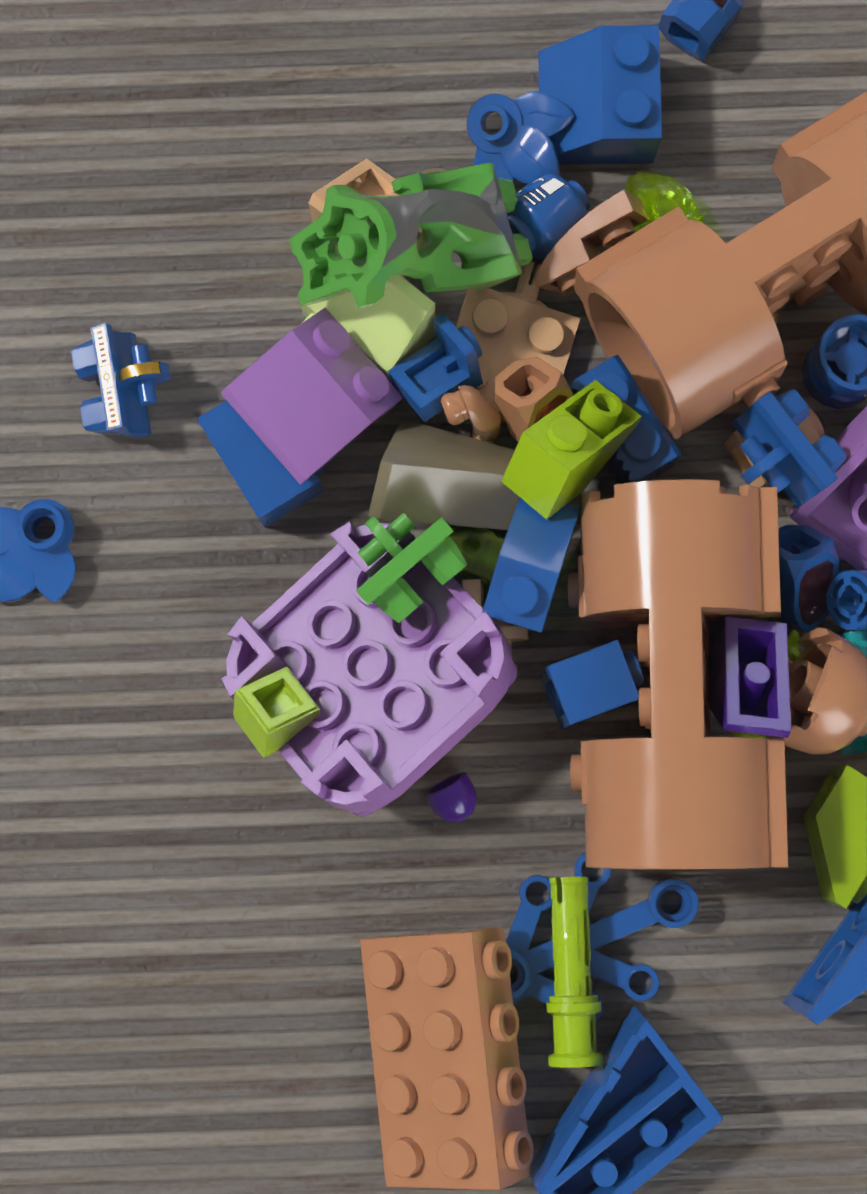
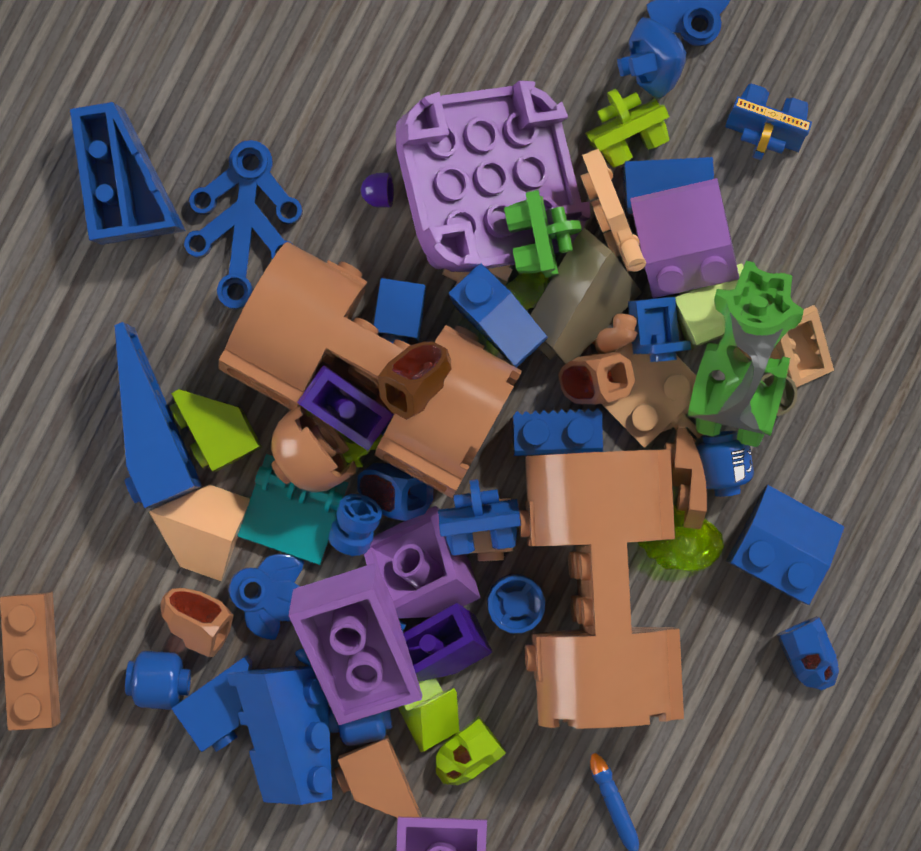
camera: 120 degrees right, 5 degrees up
lime slope [233,667,320,758] -> none
nougat bracket [360,926,534,1190] -> none
blue plate [467,91,574,184] -> none
lime slope [501,380,642,519] -> none
lime pin [546,877,604,1068] -> none
none -> reddish brown rock [378,342,452,420]
none -> light nougat plate [580,149,646,272]
none -> lime hips [585,89,670,168]
none -> blue piece [617,17,686,99]

